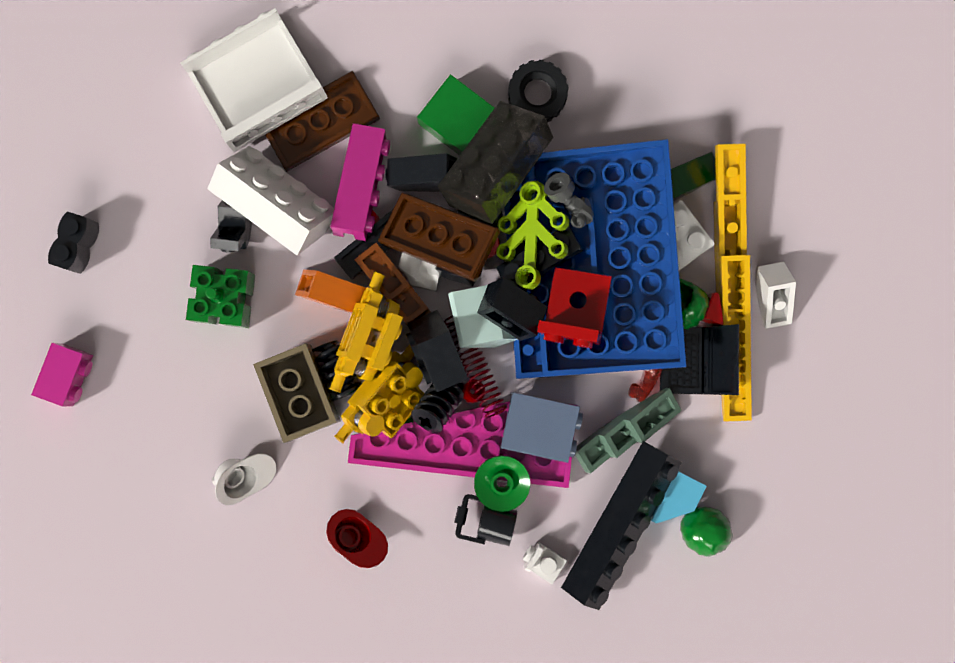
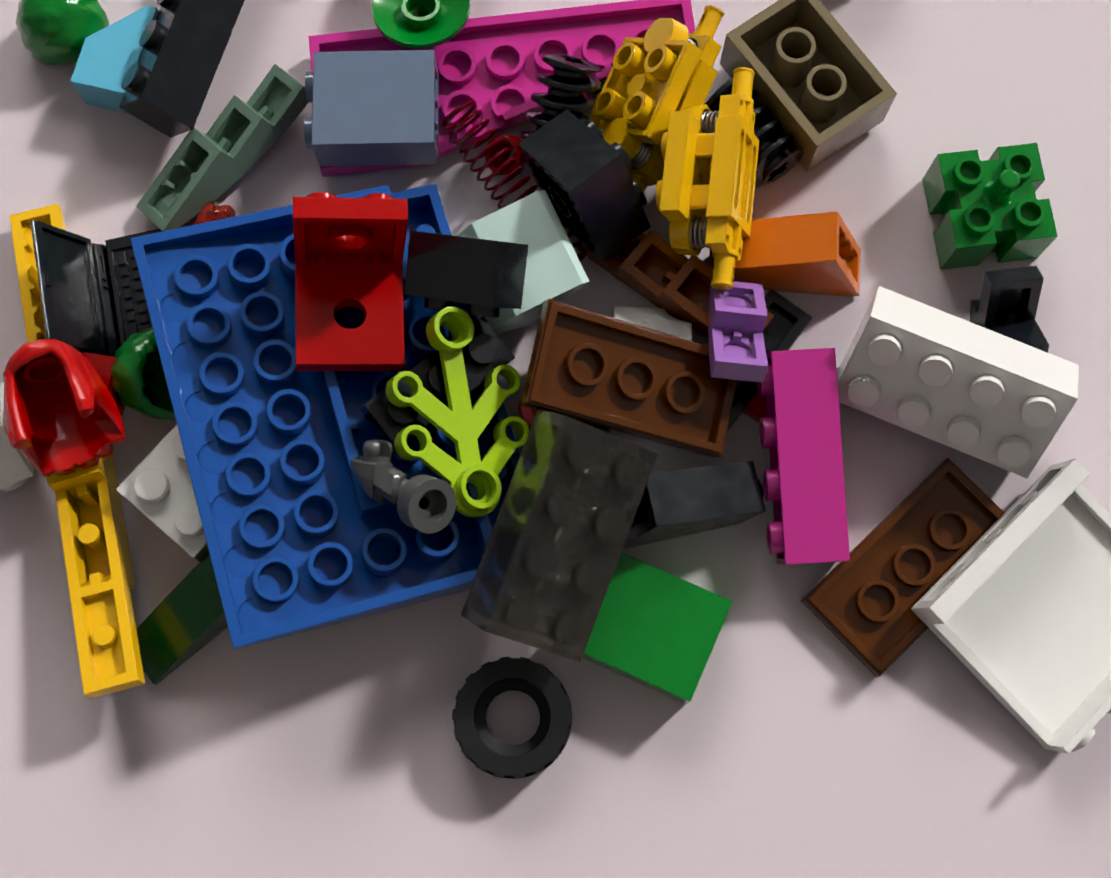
camera: 170 degrees right, 10 degrees down
none -> red hair [3,339,126,477]
none -> medium lavender slope [708,280,768,383]

